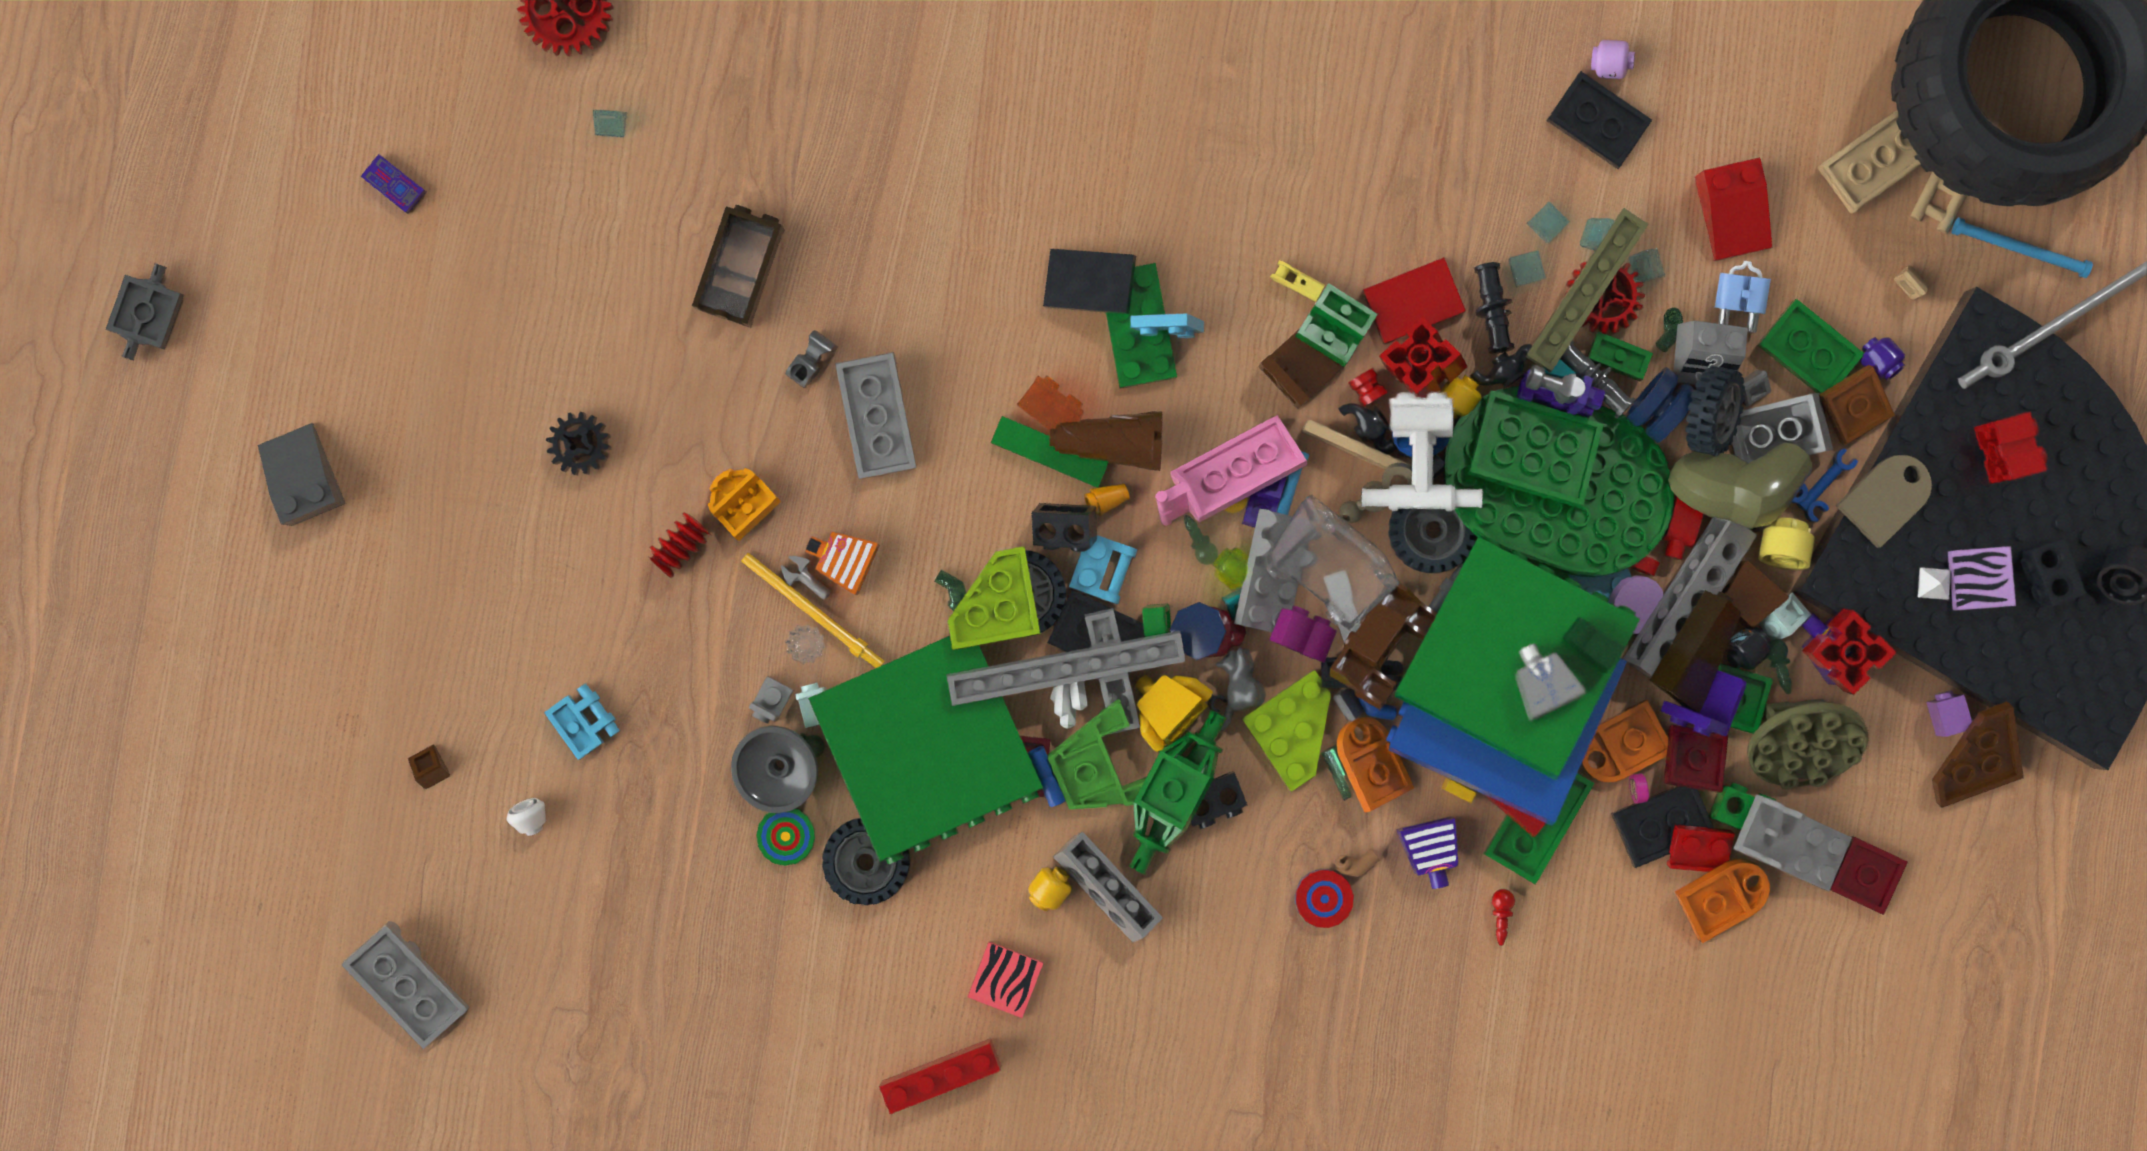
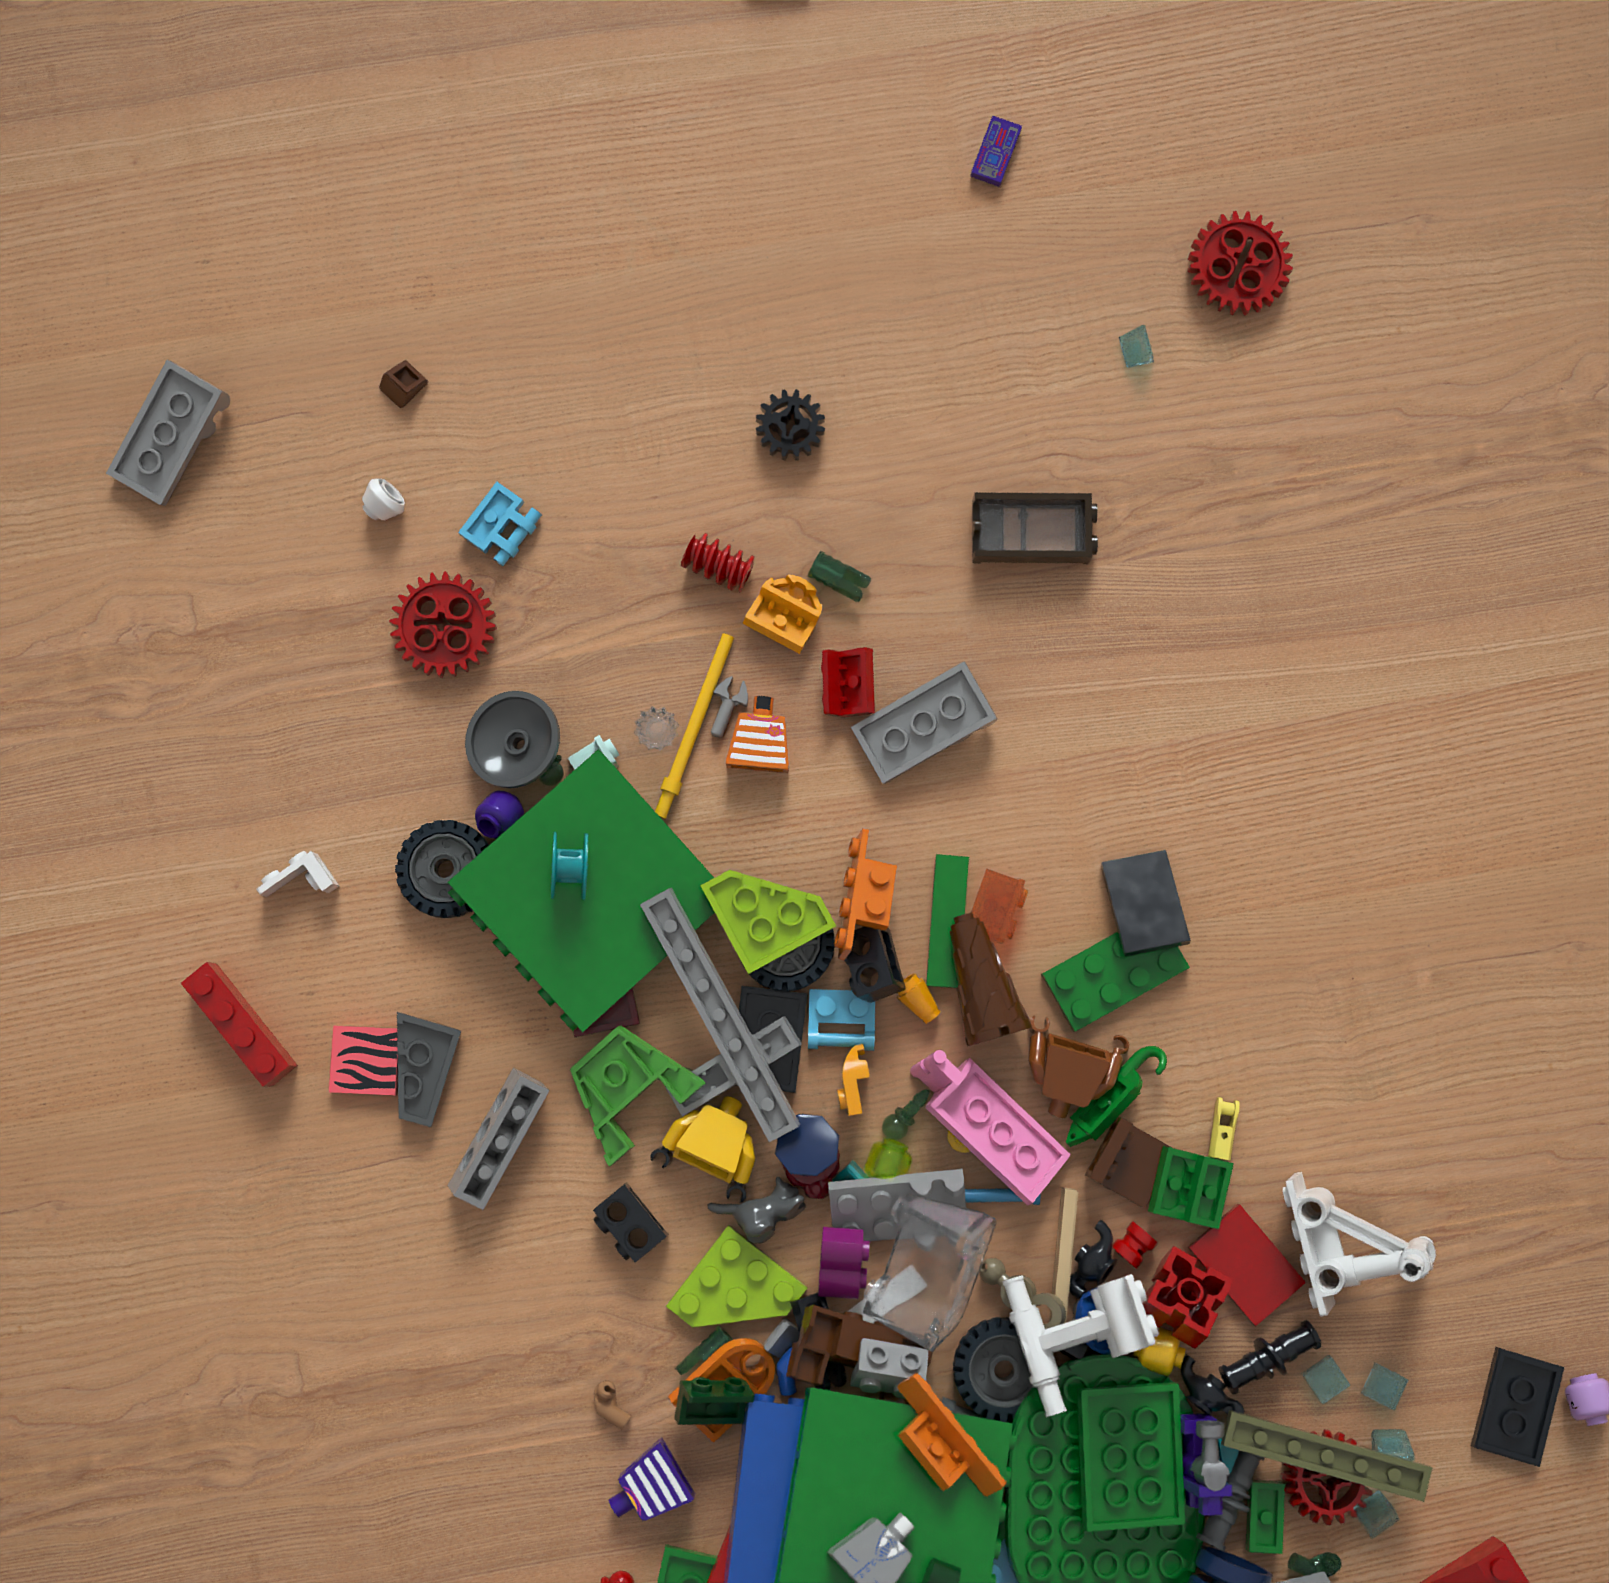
camera: 70 degrees right, 5 degrees down
dark grey slope [258,423,346,526] -> none
light grey bracket [749,676,794,724] -> none
tile [756,808,815,866] -> none
dark grey leg [785,330,838,388] -> none
clear green arm [934,569,966,611] -> none
blue piece [1028,746,1065,807] -> none
yellow head [1028,866,1072,911] -> none
white rock [1050,681,1088,729] -> none
green plate [1129,710,1227,875] -> none
medium azure plate [1131,314,1204,338] -> none
green slope [1142,603,1171,637] -> none
dark purple slope [1242,476,1287,528] -> none
red tile [1295,869,1354,928] -> none
yellow plate [1441,778,1476,803] -> none
none -> white bracket [256,851,339,897]
none -> red gear [389,571,497,678]
none -> dark grey wing [397,1012,461,1127]
none -> dark purple head [475,790,524,839]
none -> teal piece [551,832,588,900]
none -> dark green bracket [674,1377,755,1425]
none -> clear green hinge [807,551,871,602]
none -> red bracket [821,647,875,718]
none -> orange bracket [834,828,897,960]
none -> light orange slope [837,1044,870,1116]
none -> light grey bracket [850,1338,928,1399]
none -> orange bracket [897,1373,1006,1496]
none -> dark orange torso [1028,1015,1129,1118]
none -> green plate [1066,1046,1167,1147]
none -> white plate [1283,1172,1436,1316]

